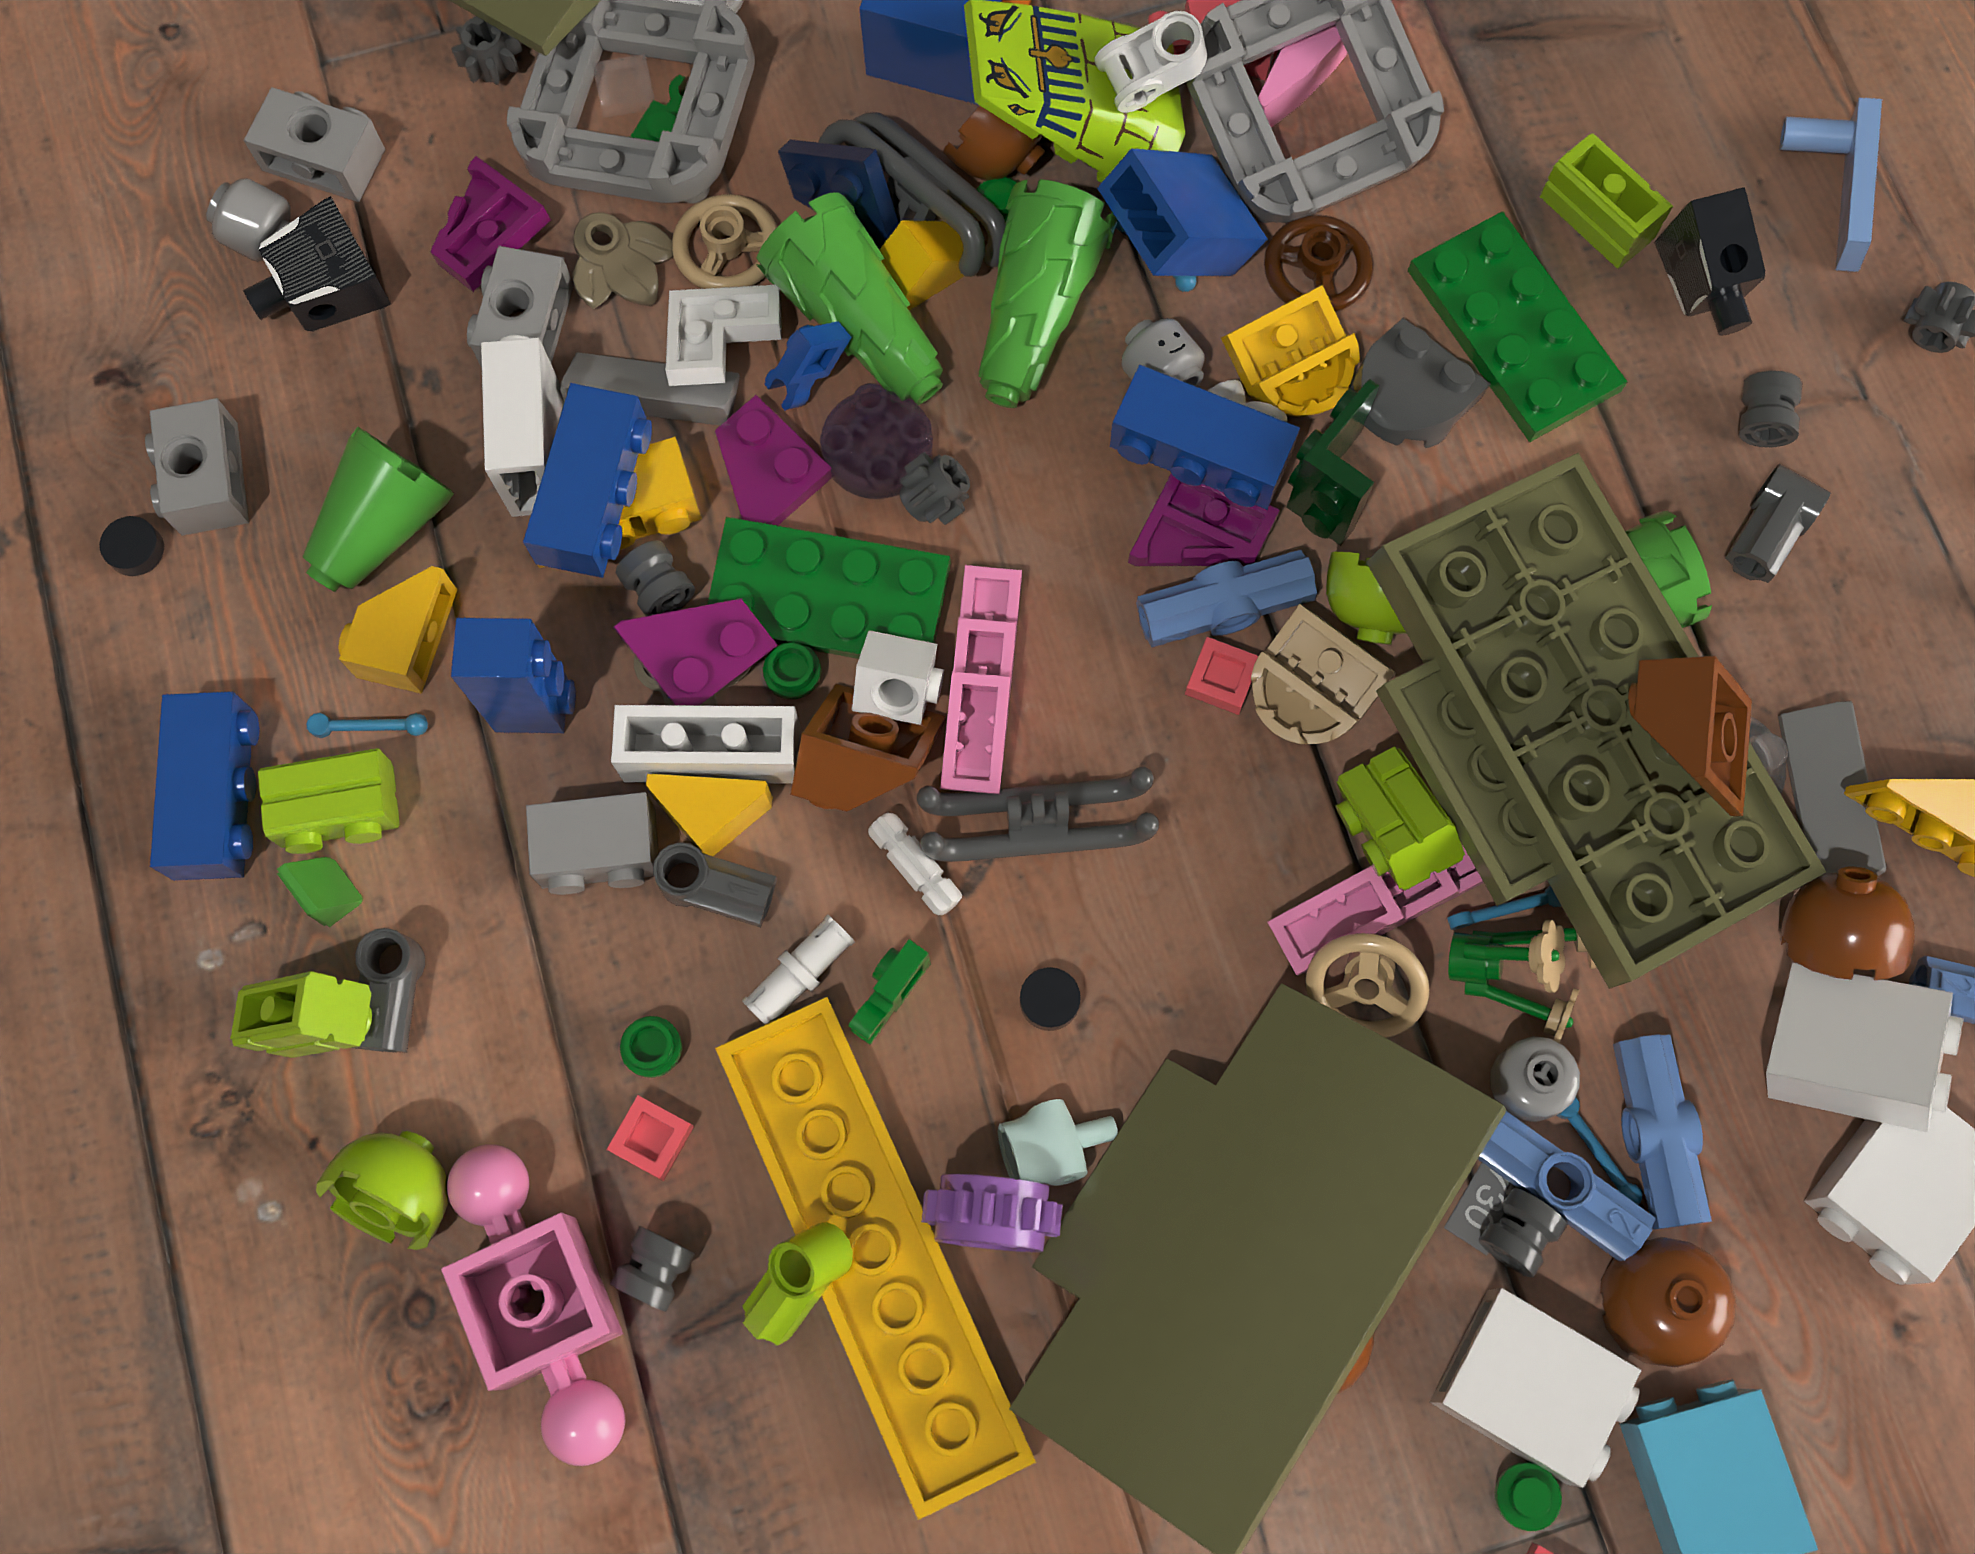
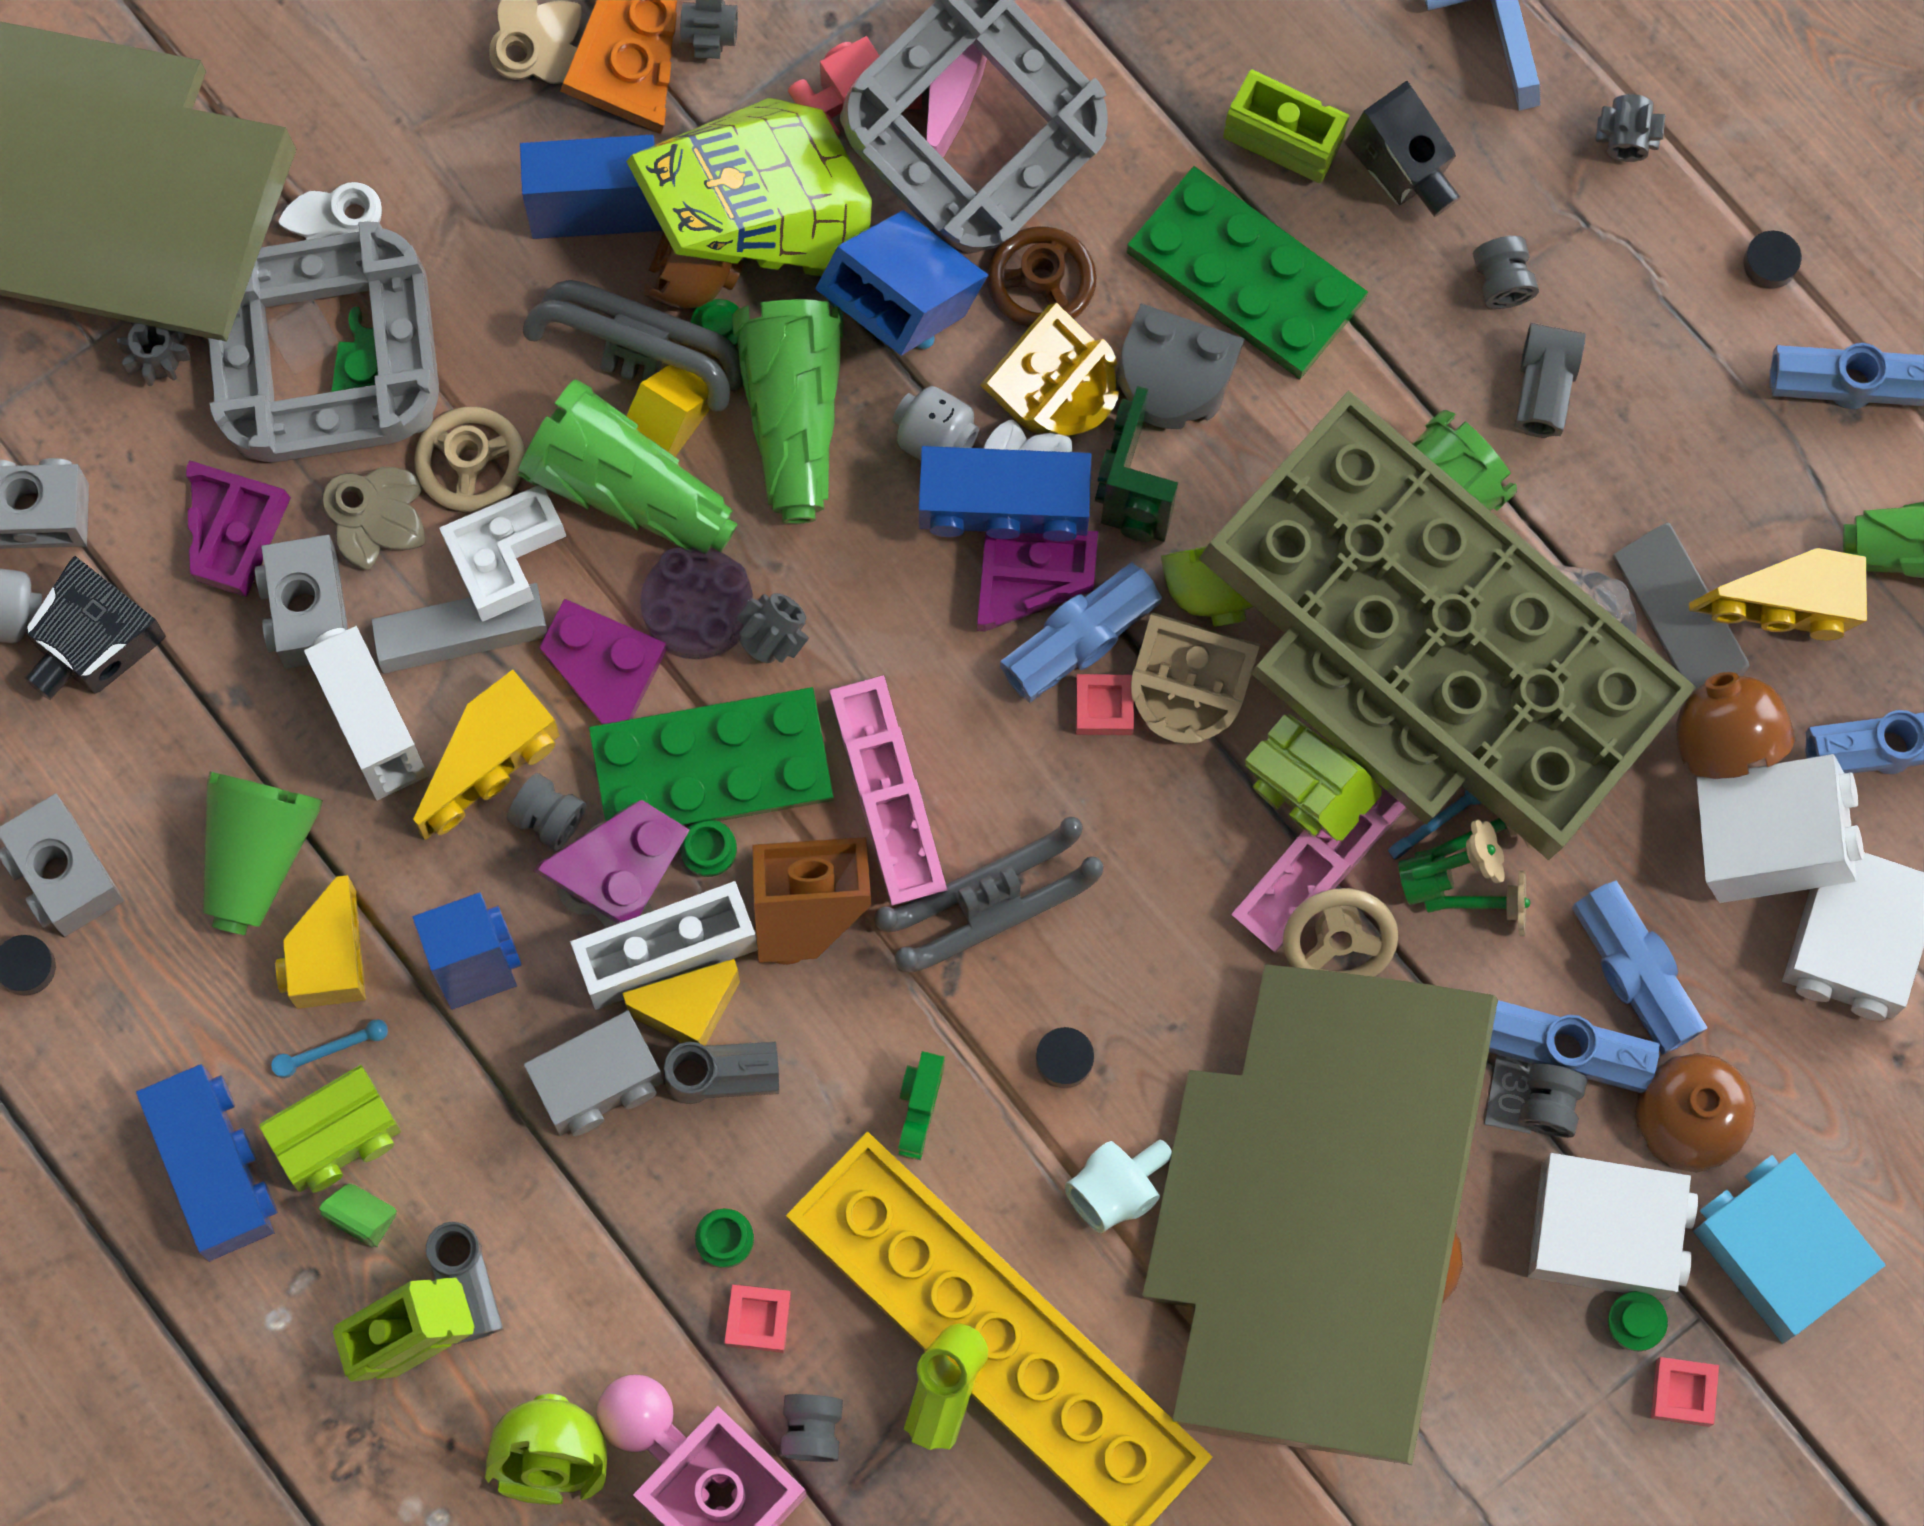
camera: 25 degrees left, 0 degrees up
blue brick [523,383,652,578] -> none
white pin [742,914,855,1025] -> none
blue plate [765,321,852,411] -> none
dark blue wing [778,139,899,249] -> none
white brick [852,630,944,725] -> none
white axle [868,812,962,915] -> none
medium lavender gear [922,1174,1063,1252] -> none
white piece [1094,11,1207,113] -> none
light grey head [1490,1036,1580,1122] -> none
dark azure hinge [1557,1097,1642,1205] -> none
dark orange slope [1628,656,1752,816] -> none

